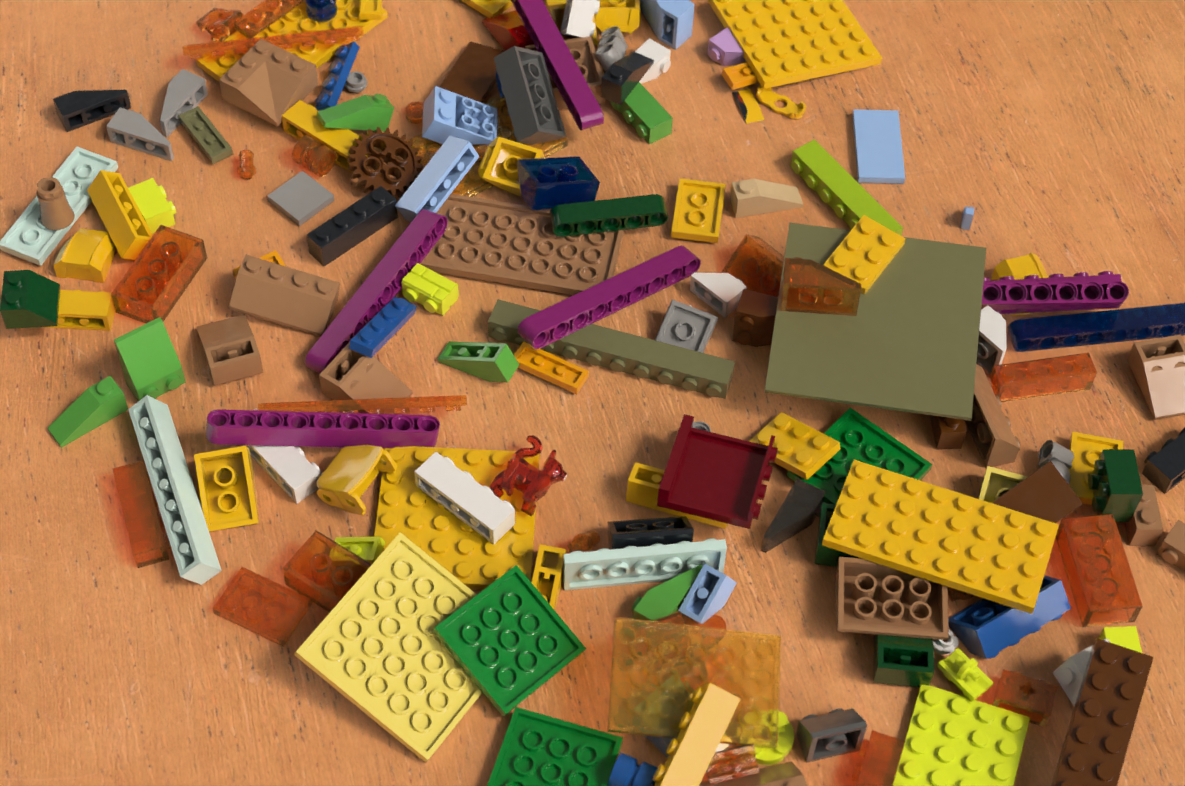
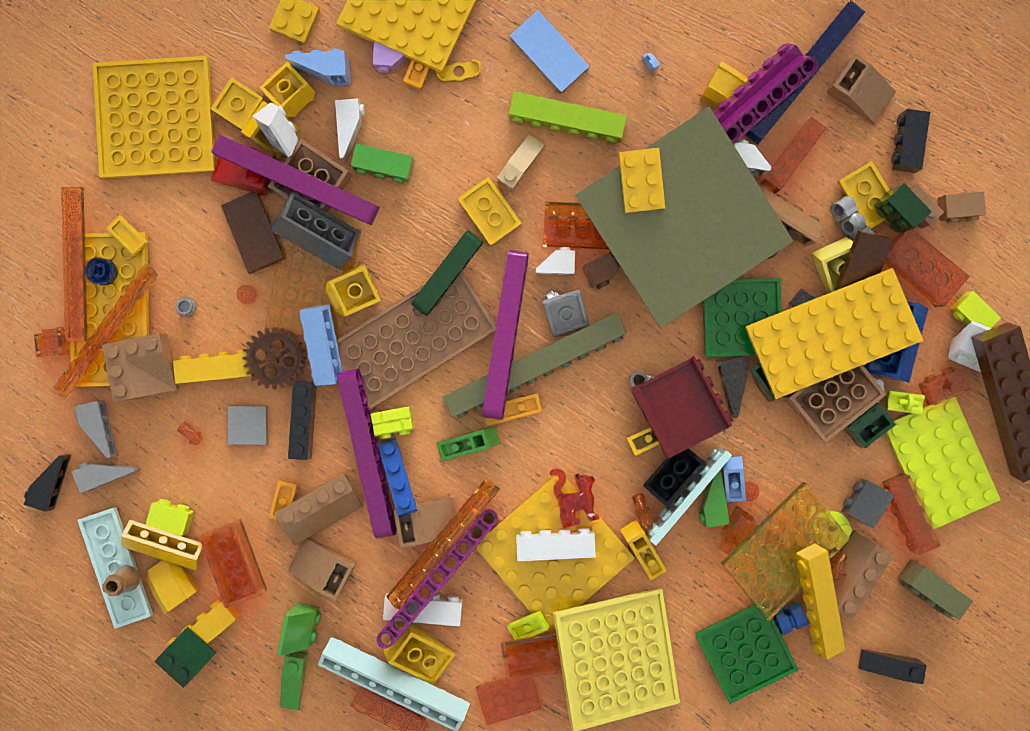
camera: 45 degrees left, 35 degrees up
olive plate [178,106,233,164] -> none
clear orange wheel [292,135,337,177] -> none
blue plate [315,41,360,111] -> none
bright green slope [316,94,394,132] -> none
yellow piece [316,445,397,515] -> none
light blue slope [422,86,497,144] -> none
green plate [432,565,586,717] -> none
clear blue slope [517,156,600,210] -> none
light grey piece [596,26,628,73] -> none
black slope [601,52,654,105] -> none
yellow sticker [732,89,764,124] -> none
yellow plate [749,412,841,480] -> none
clear orange slope [781,257,861,316] -> none

